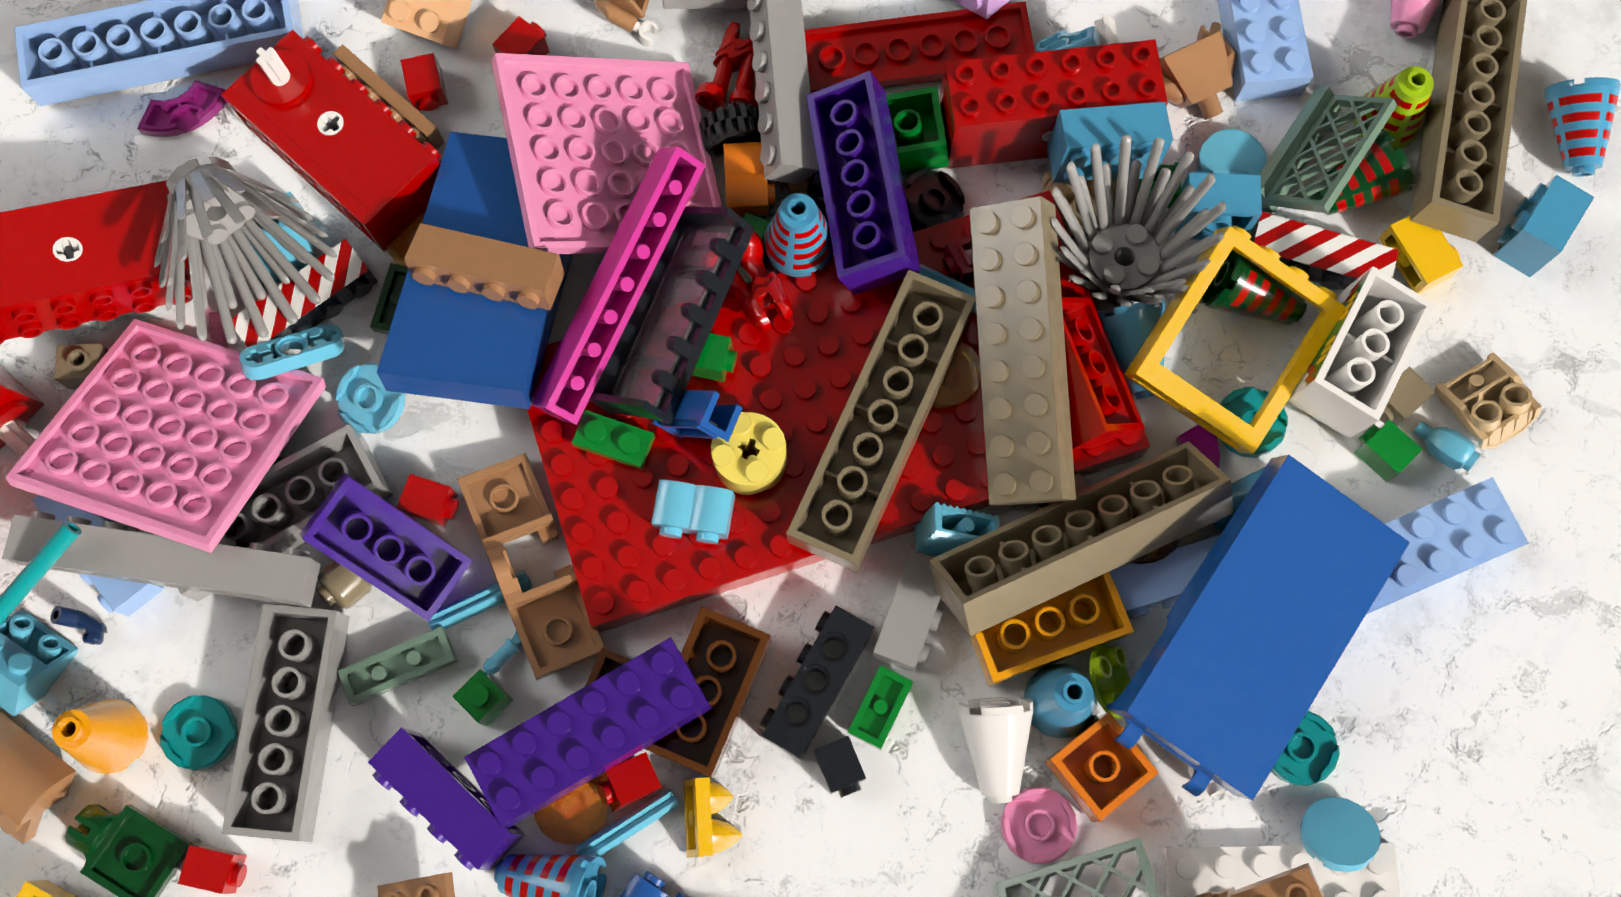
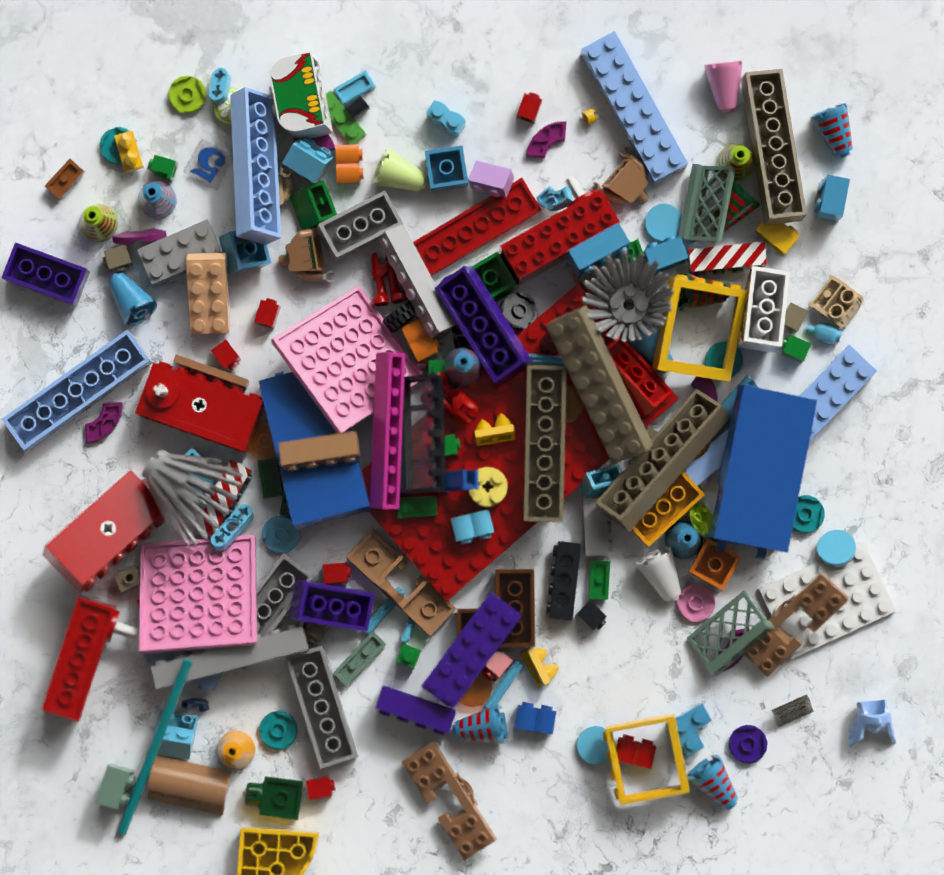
camera: 25 degrees left, 10 degrees up
none -> yellow tile [475,413,515,446]

